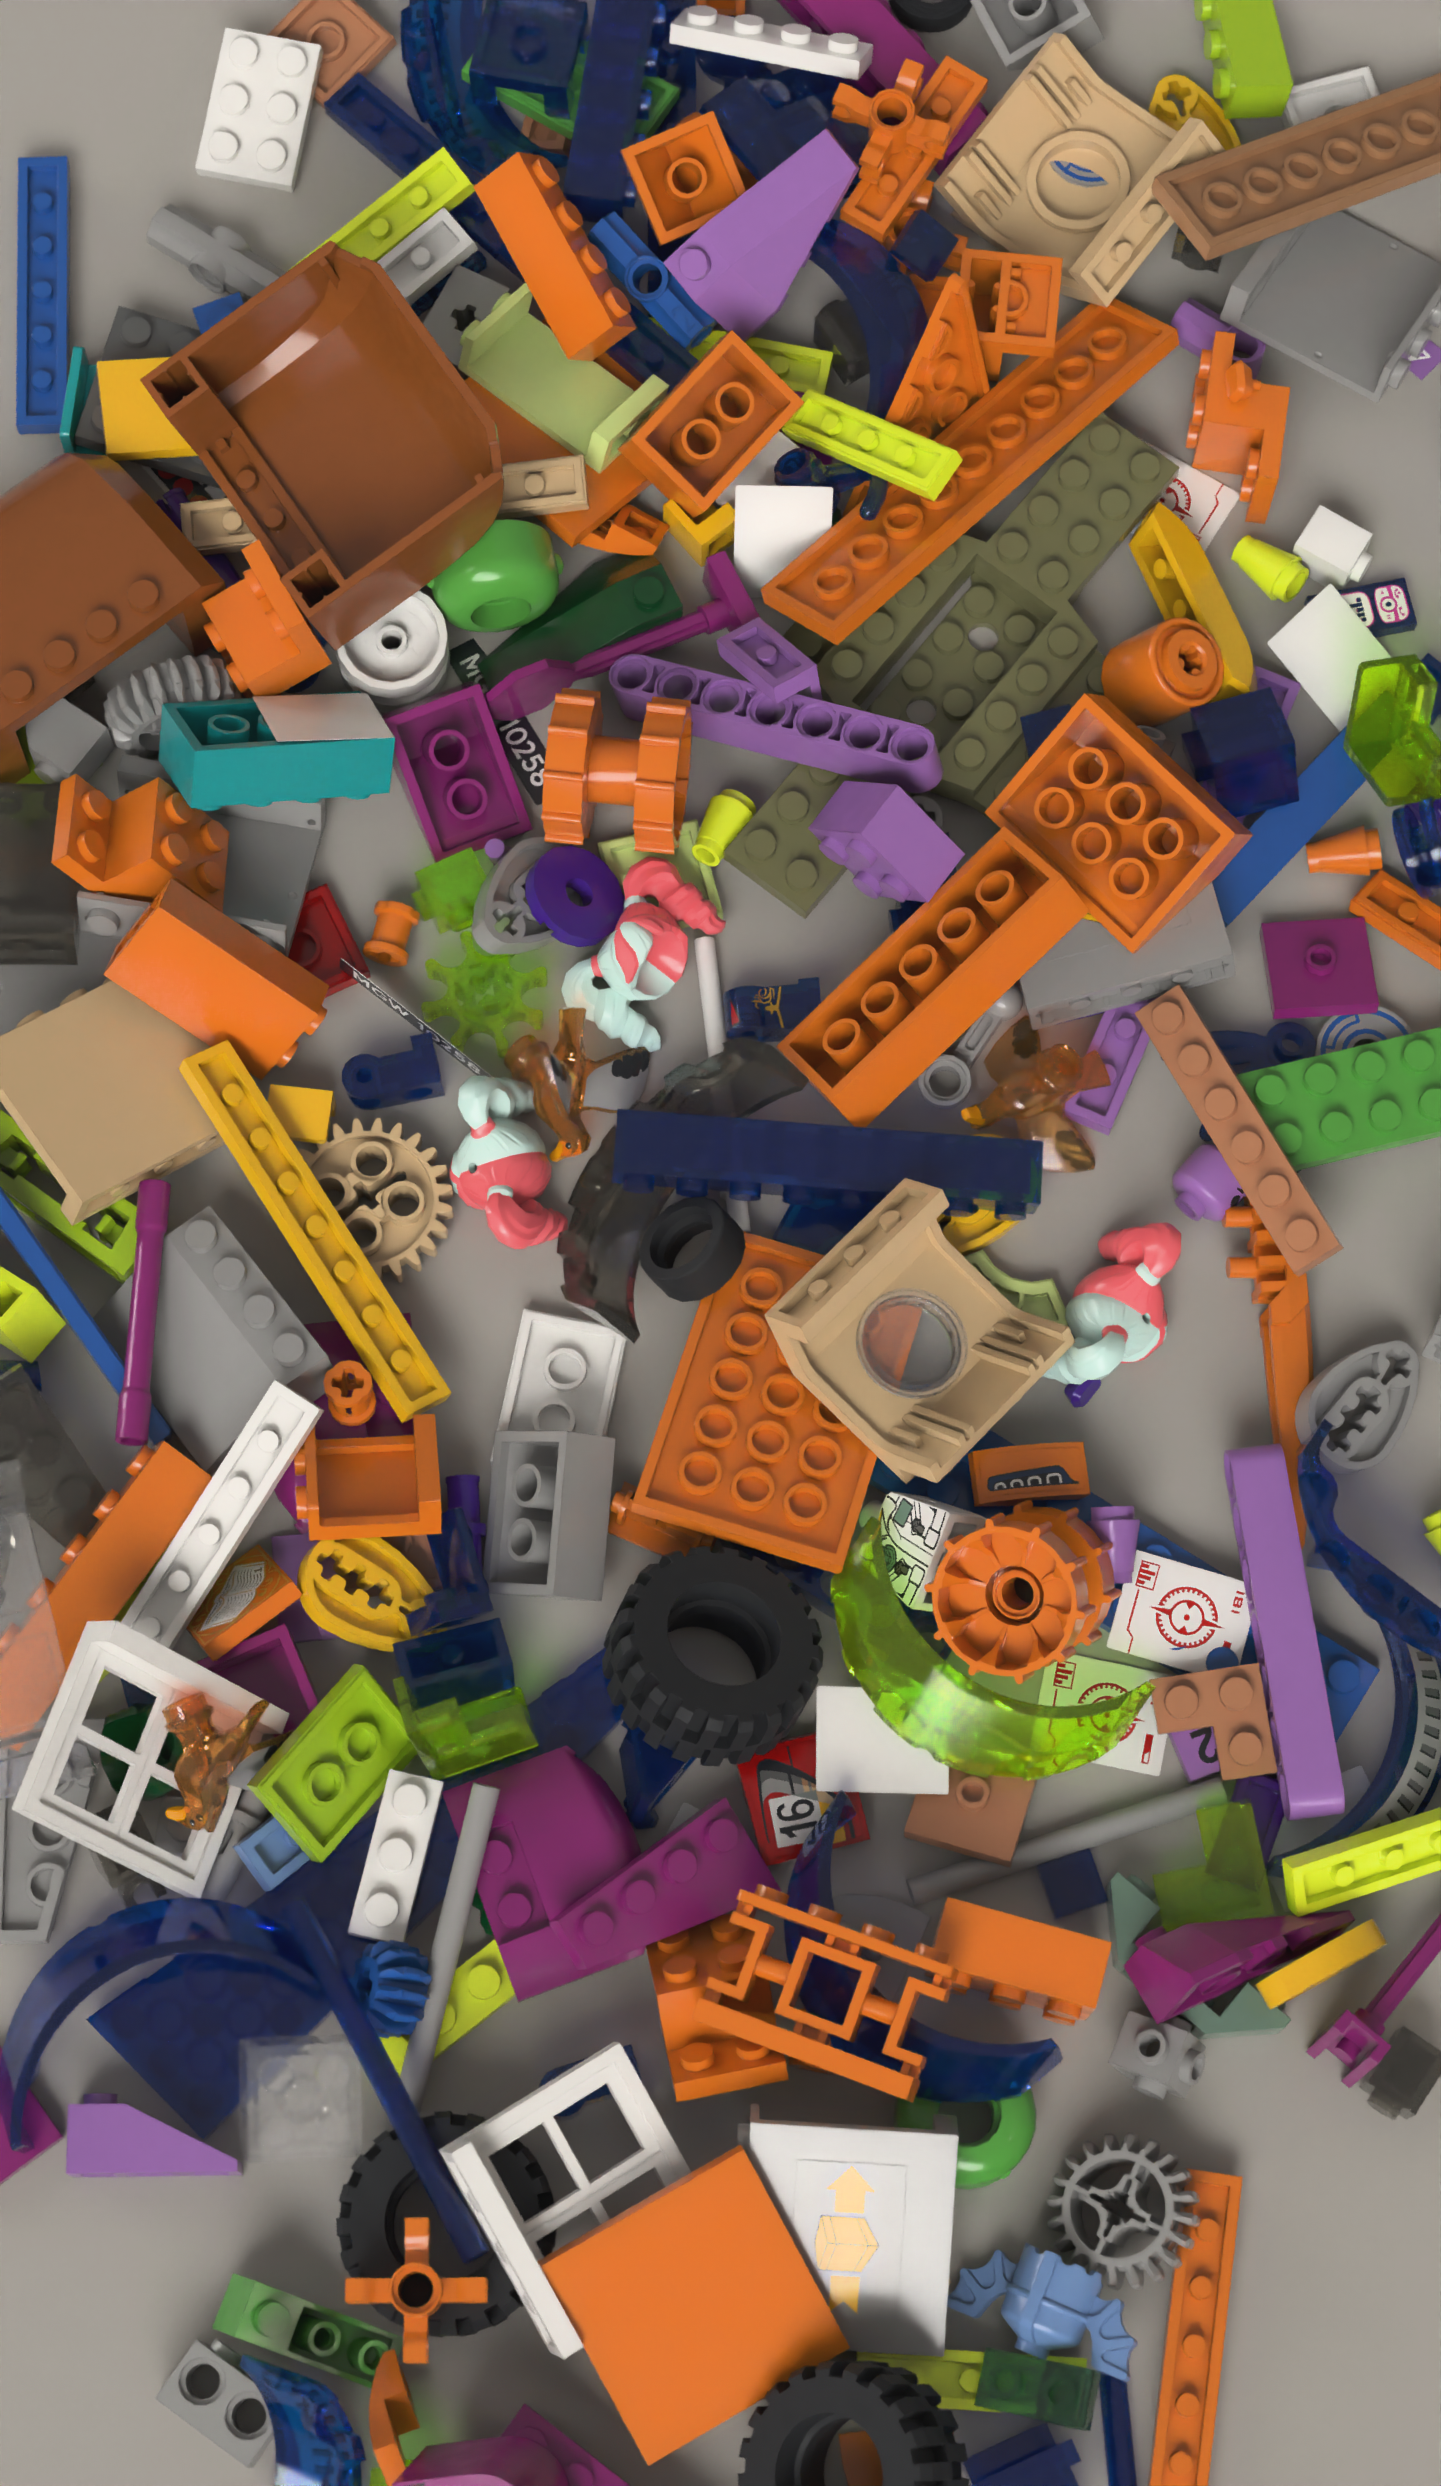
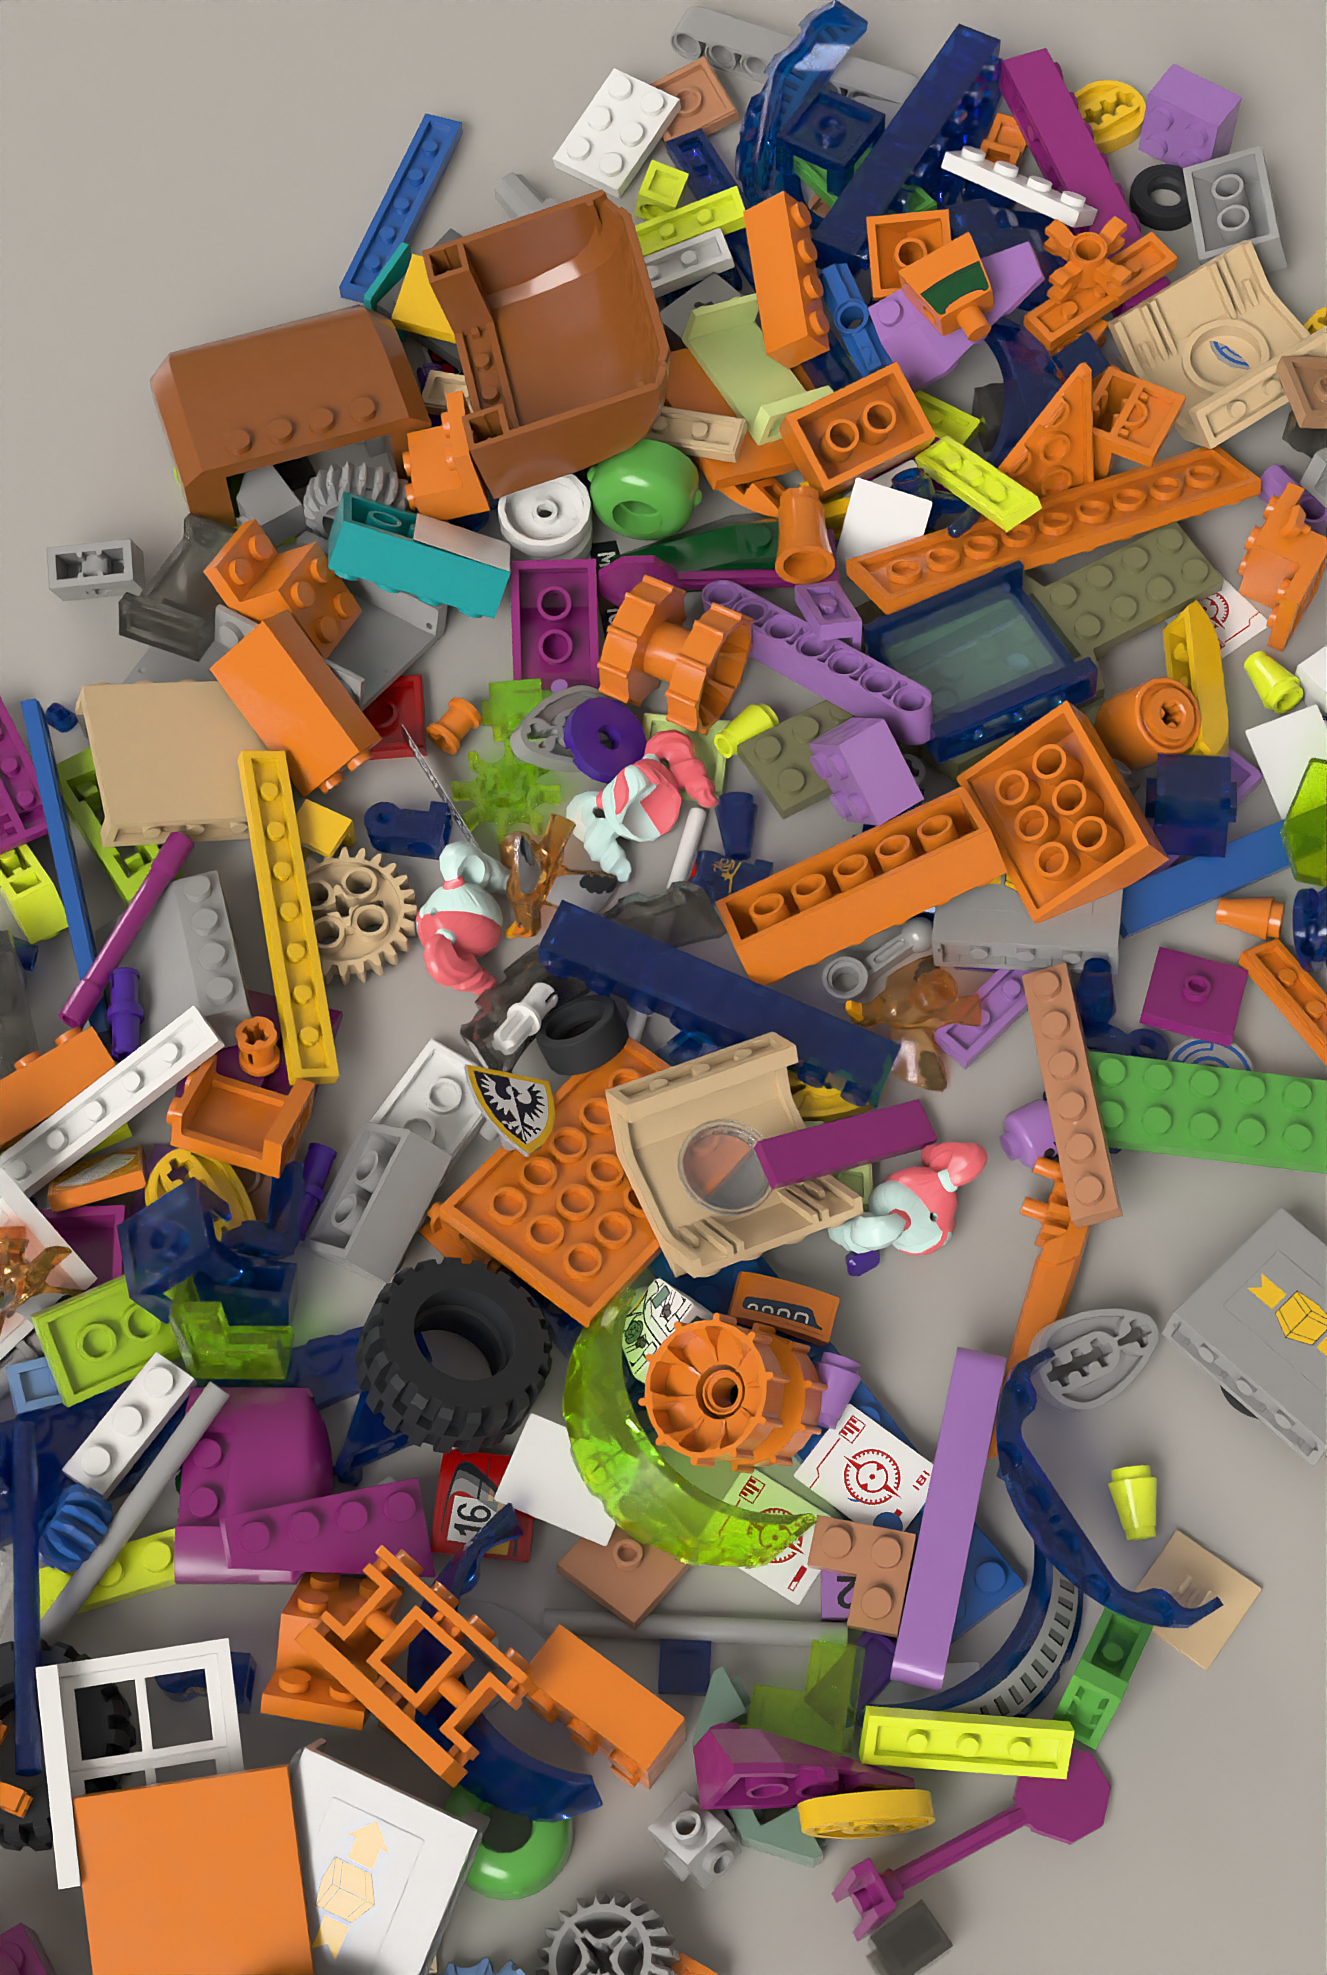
camera: 25 degrees right, 10 degrees down
none -> dark purple pin [107,967,145,1063]
none -> clear blue panel [117,1176,244,1324]
none -> shield [464,1064,555,1157]
none -> white axle [492,983,558,1055]
none -> neon yellow brick [635,160,689,221]
none -> clear blue cone [714,792,759,861]
none -> magenta tile [754,1099,938,1190]
none -> orange plant [775,485,835,584]
none -> panel [864,560,1098,765]
none -> orange torso [898,232,994,342]
none -> clear blue cone [1075,958,1117,1028]

